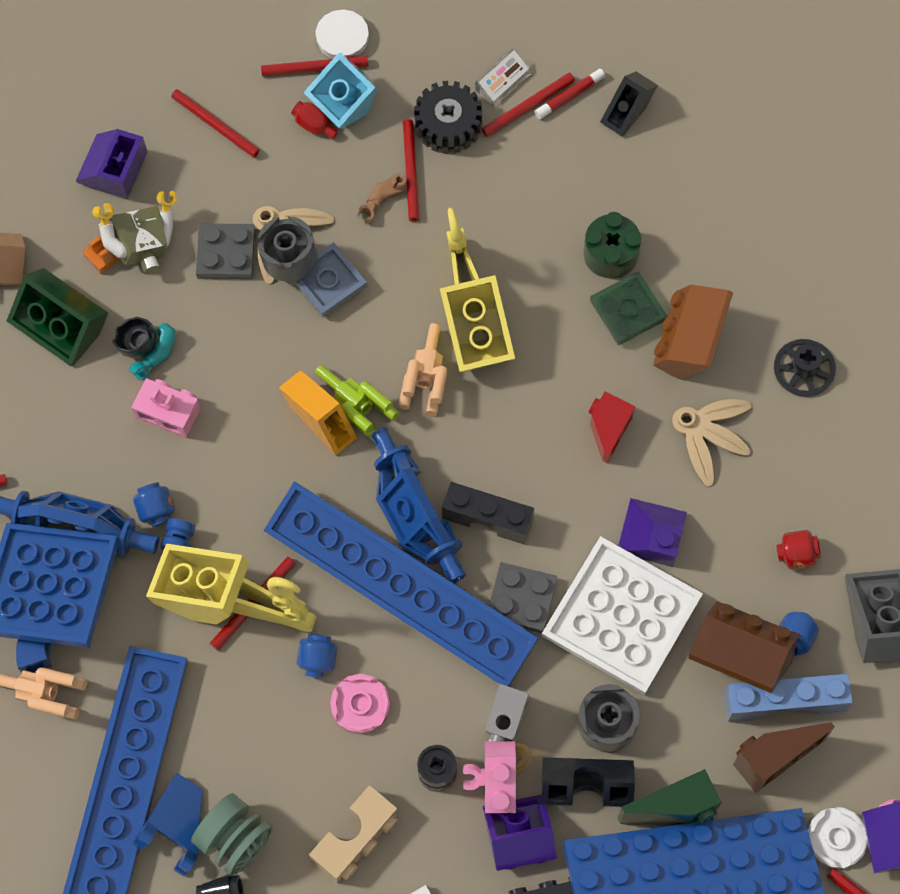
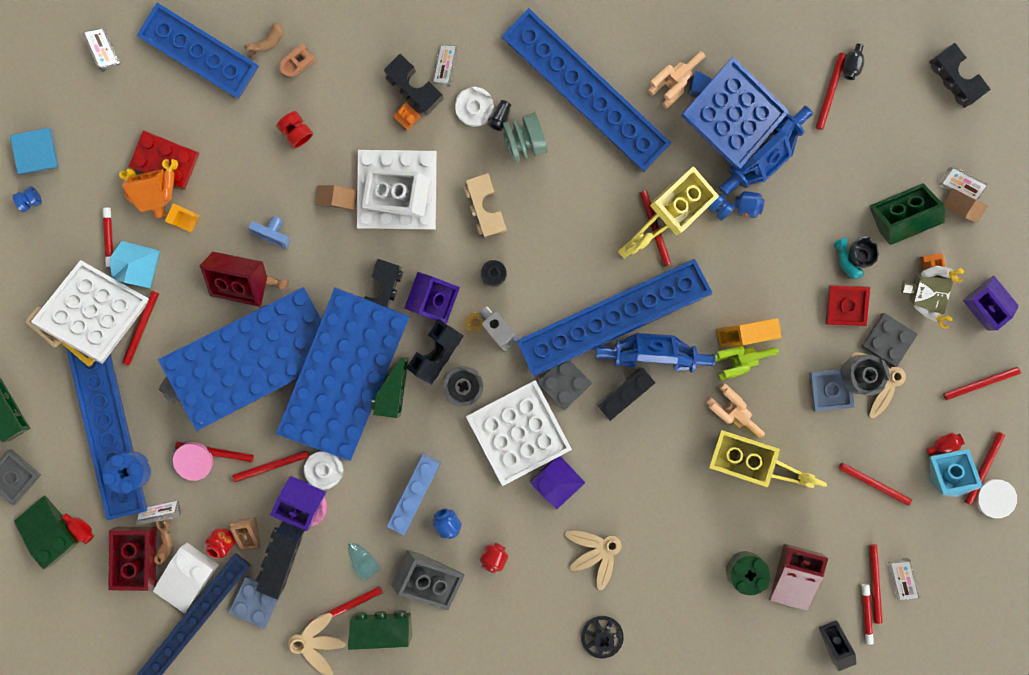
camera: 120 degrees right, 20 degrees up
bright pink brick [131,378,201,438] -> none
blue flag [133,773,202,876] -> none
blue head [297,633,338,678] -> none
bright pink tile [330,674,390,734] -> none
medium nougat arm [357,173,406,224] -> none
black wheel [414,81,482,154] -> none
bright pink brick [463,741,516,813] -> none
red slope [588,391,635,463] -> none
clear green plate [590,271,667,346] -> none
dark orange slope [653,285,733,380] -> none
reddish brown slope [688,601,800,693] -> none
reddish brown slope [733,722,835,793] -> none
none -> slope [769,544,828,611]
none -> red plate [826,285,870,326]

